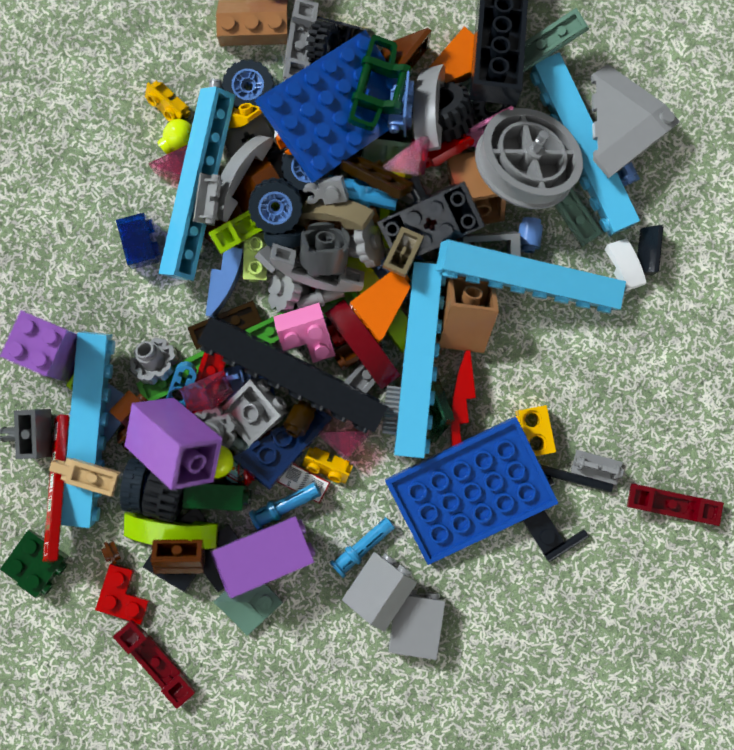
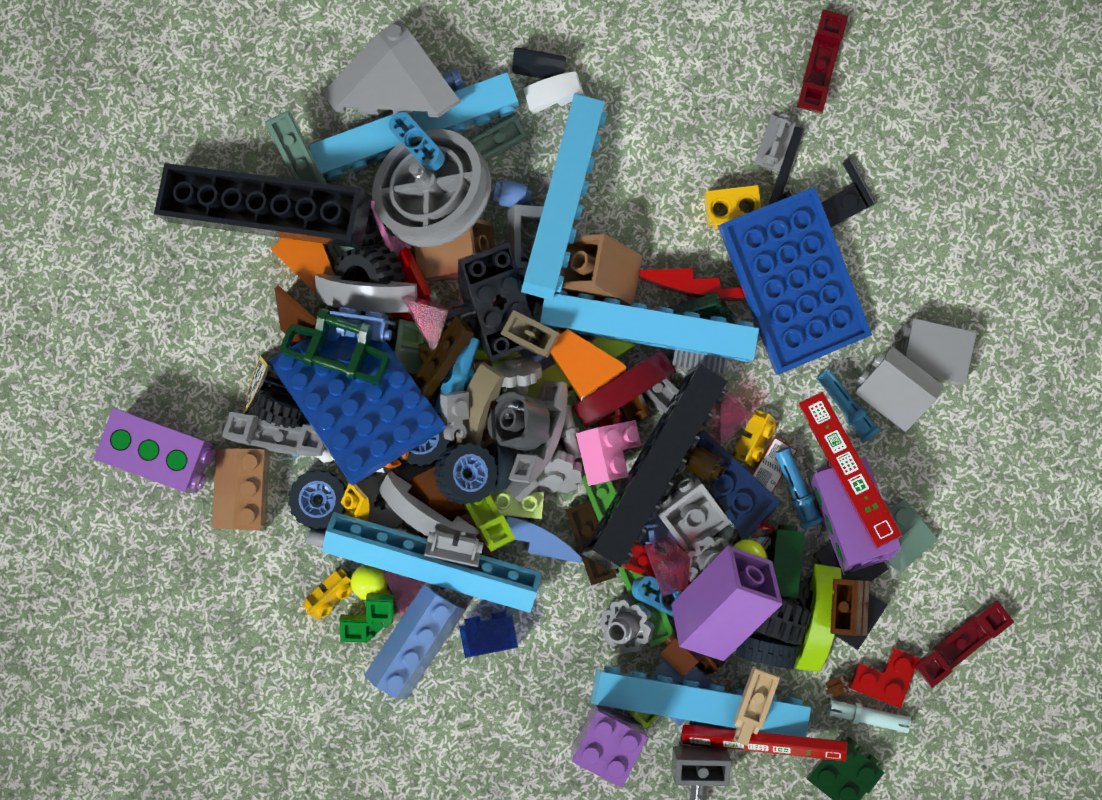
camera: 80 degrees left, 0 degrees up
none -> green tile [339,594,394,643]
none -> medium blue slope [364,584,466,700]
none -> dark azure beam [389,112,445,171]
none -> red tile [798,392,902,549]
none -> light aqua pin [827,699,911,733]

